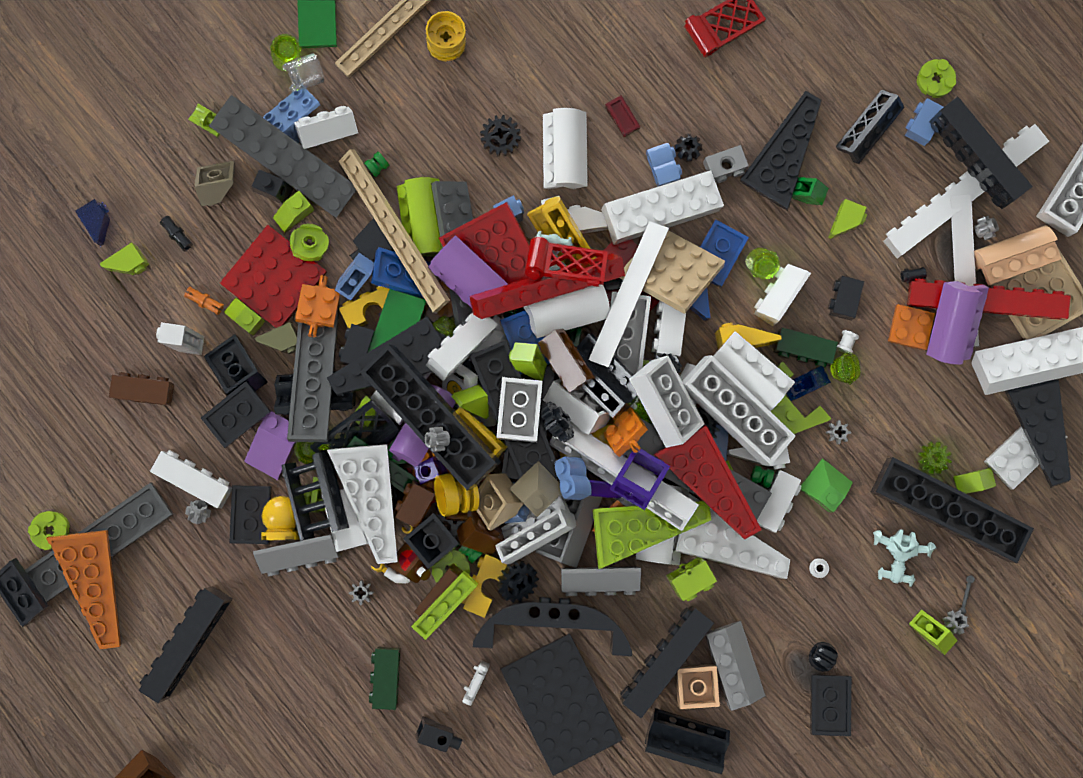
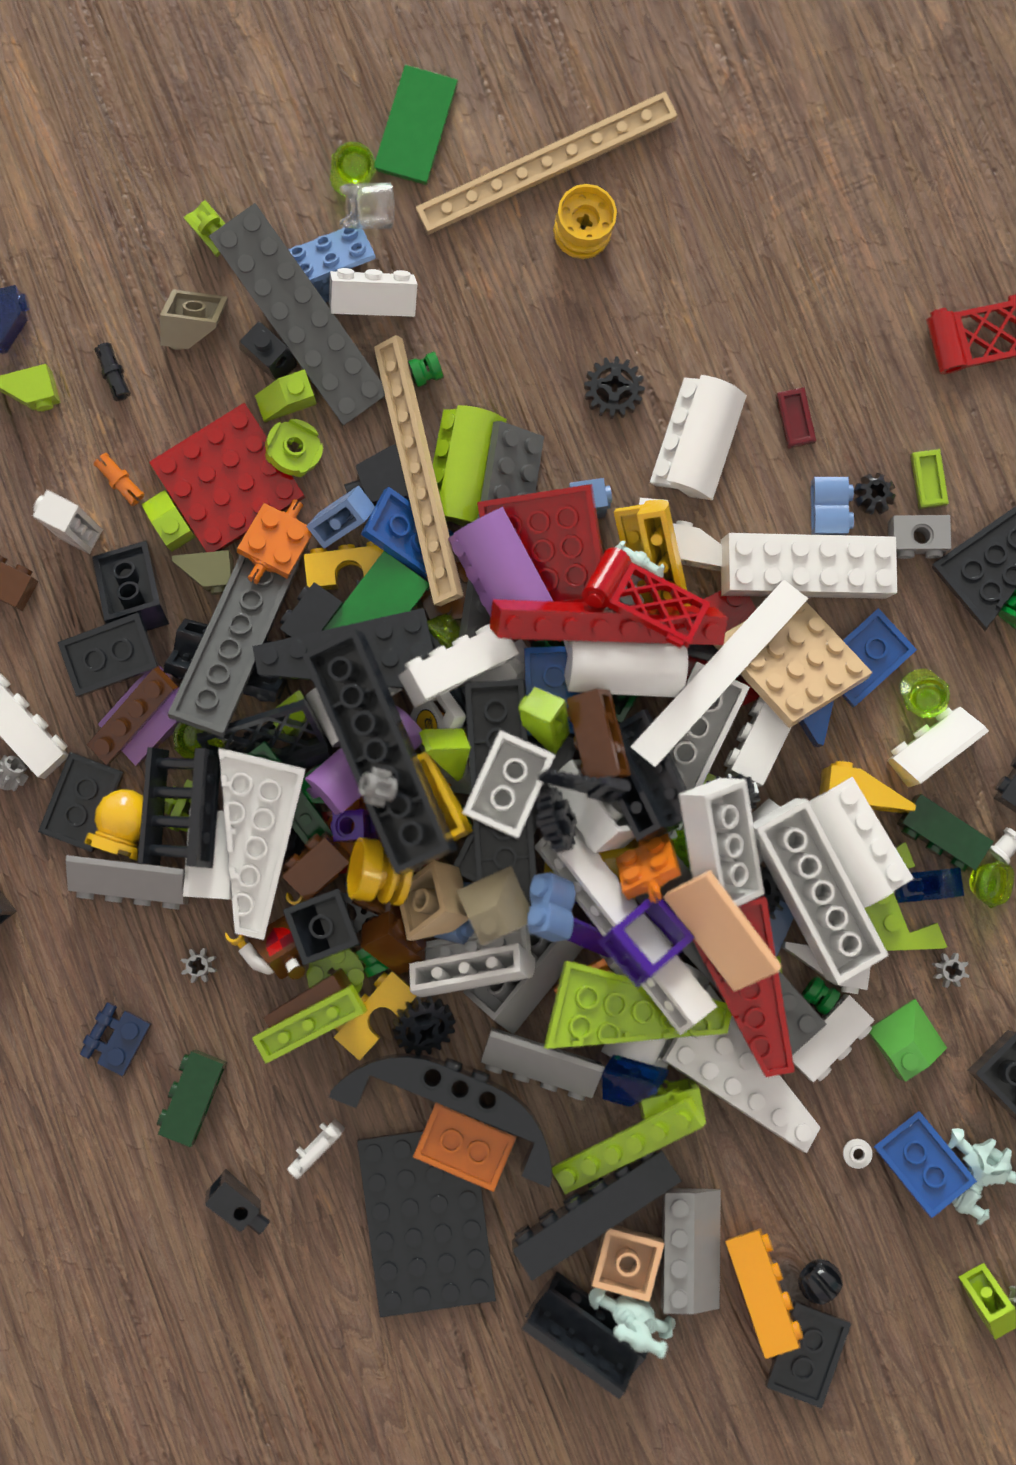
camera: 15 degrees right, 0 degrees up
none -> dark blue plate [80,1002,152,1077]
none -> reddish brown plate [87,666,178,765]
none -> orange tile [413,1102,517,1192]
none -> black piece [538,769,631,804]
none -> lime plate [552,1097,706,1194]
none -> light aqua piece [589,1288,676,1359]
none -> clear blue slope [602,1054,668,1107]
none -> light nougat tile [664,870,782,992]
none -> light orange brick [726,1228,804,1359]
none -> blue plate [873,1111,978,1218]
none -> lime tile [910,449,949,509]

